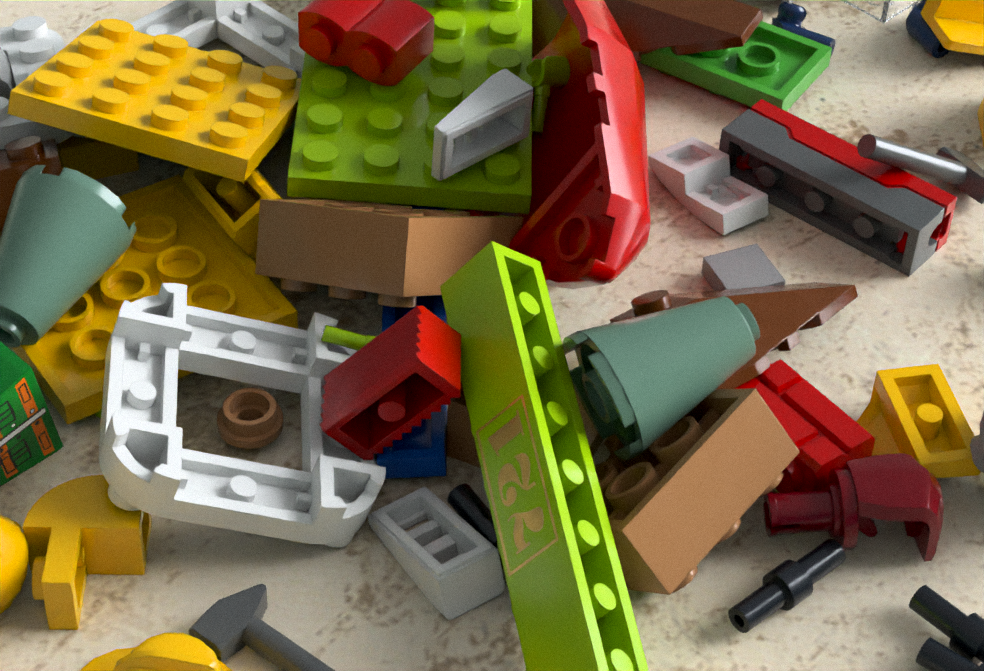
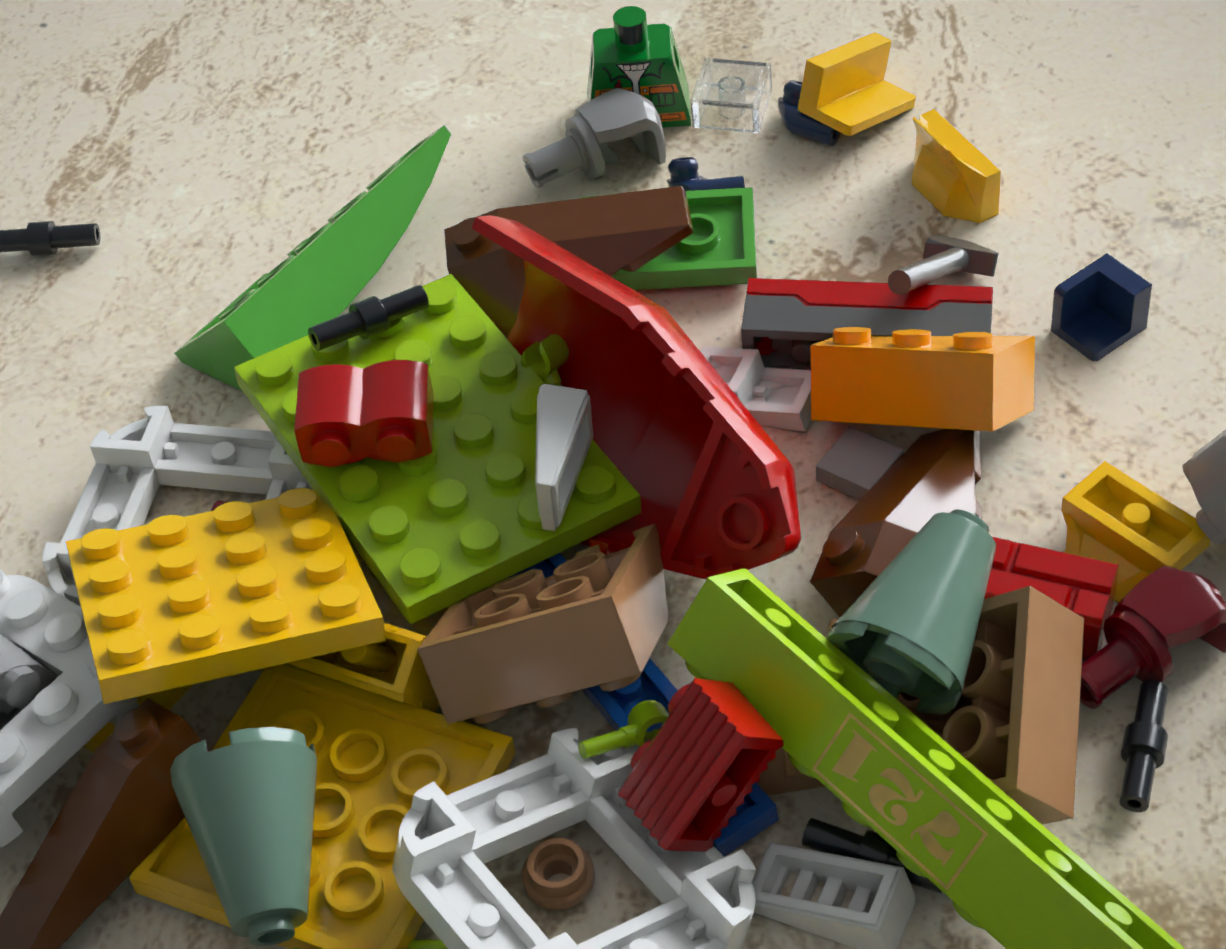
camera: 25 degrees left, 5 degrees up
none -> light orange wedge [810,327,1035,432]

